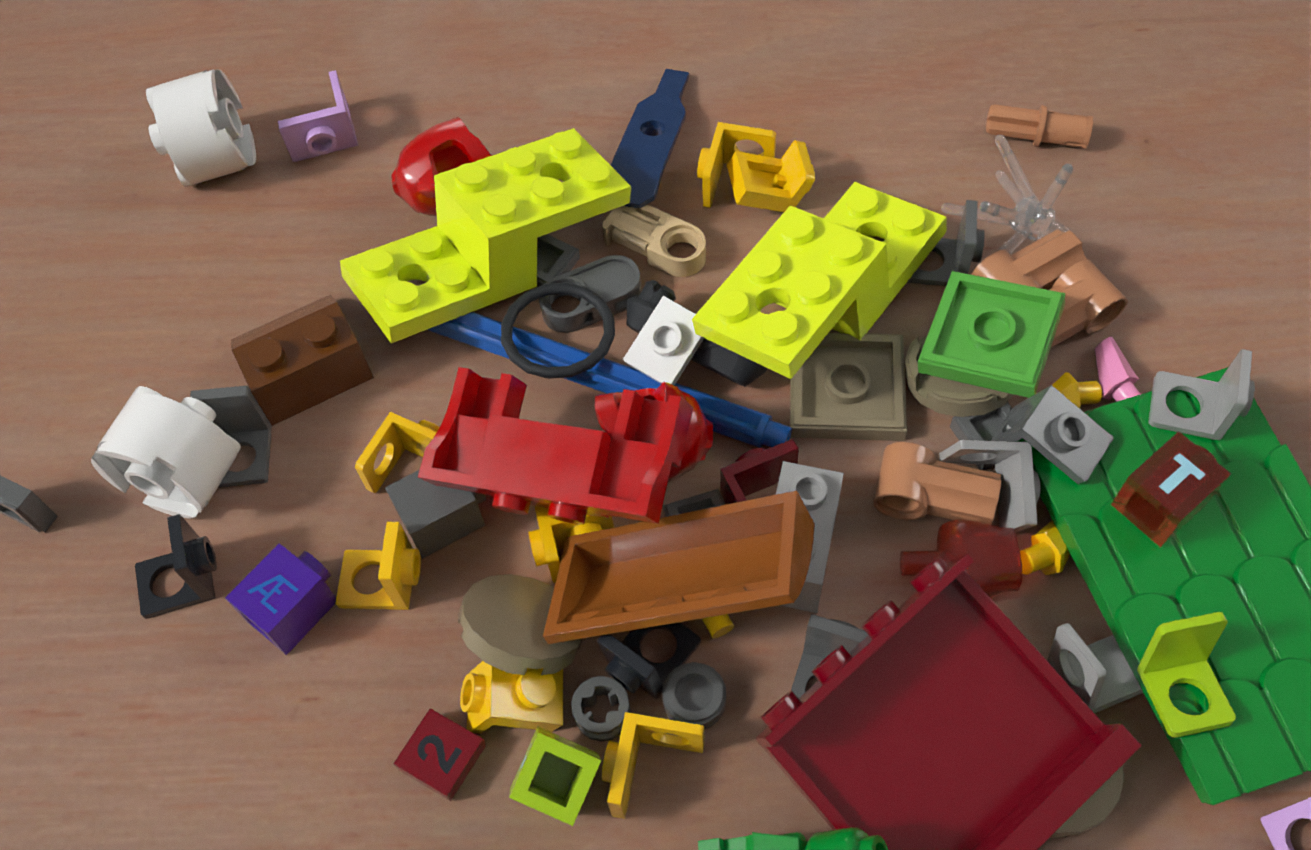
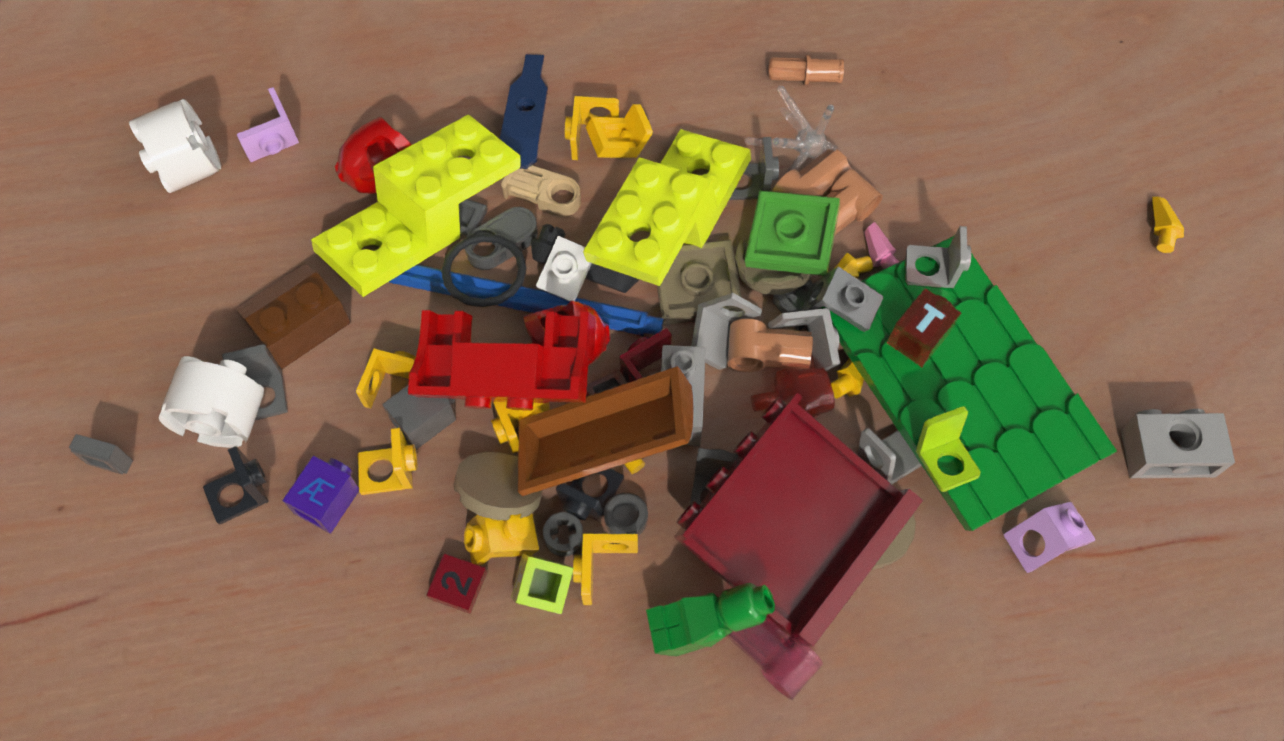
camera: 15 degrees left, 5 degrees up
none -> light grey bracket [691,293,762,370]

